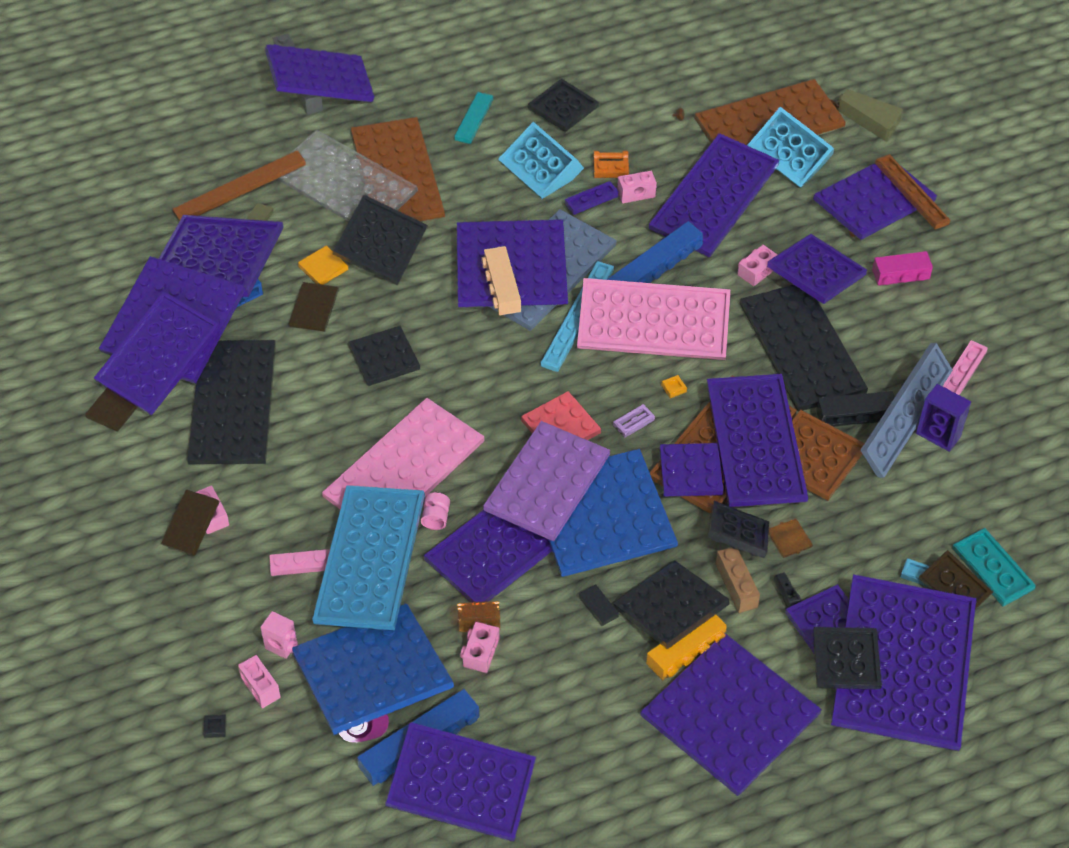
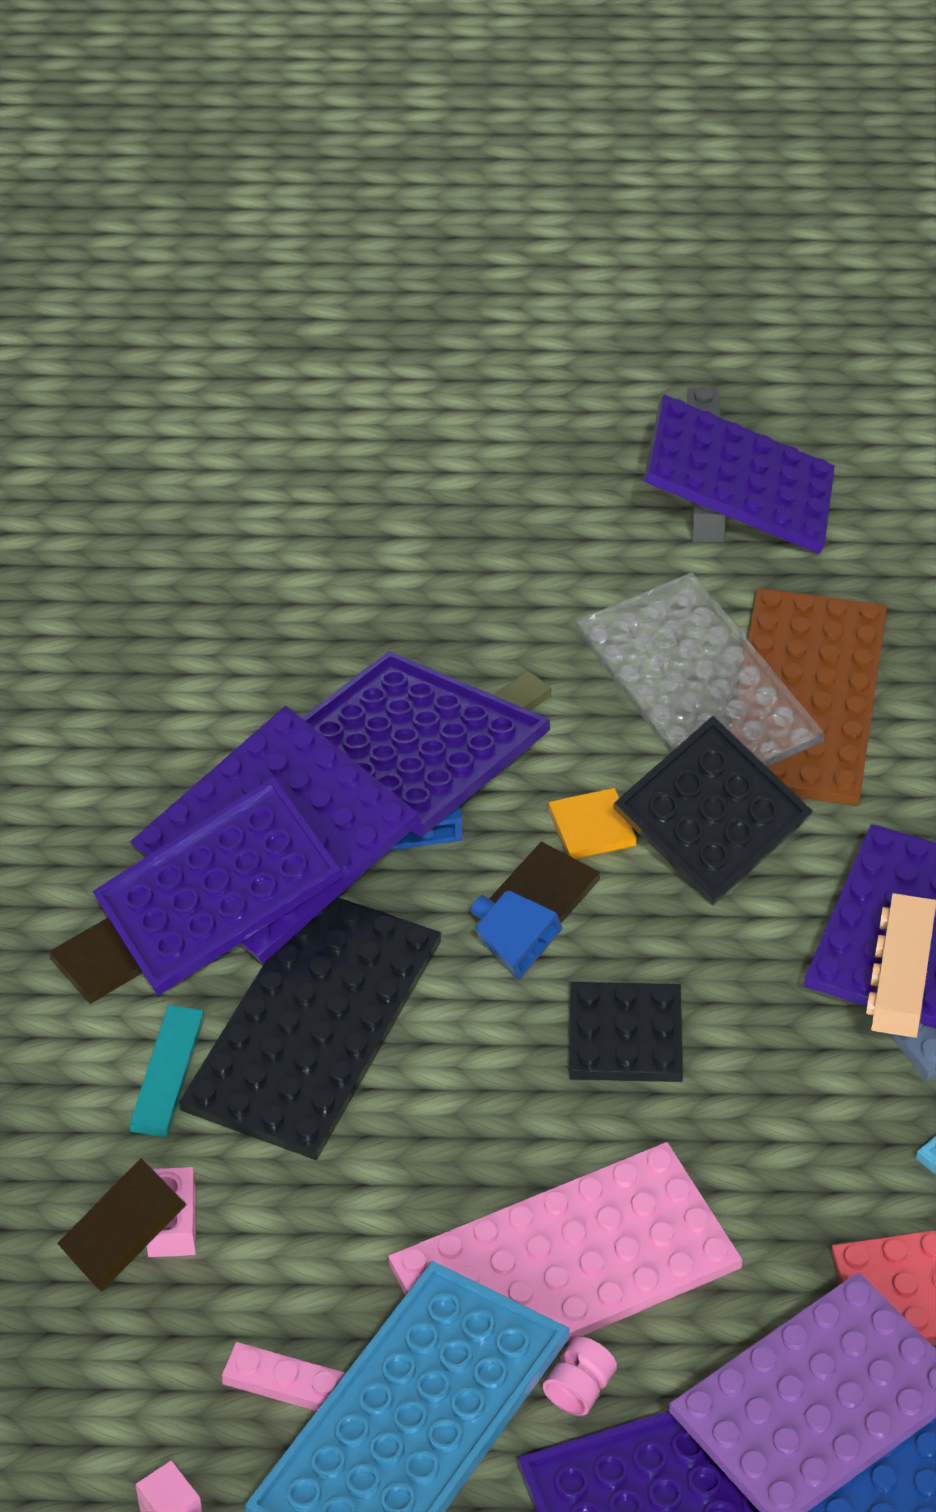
camera: 25 degrees right, 5 degrees down
dark orange tile [173,150,306,221] -> none
none -> teal tile [129,1005,205,1138]
none -> blue torso [471,891,563,980]

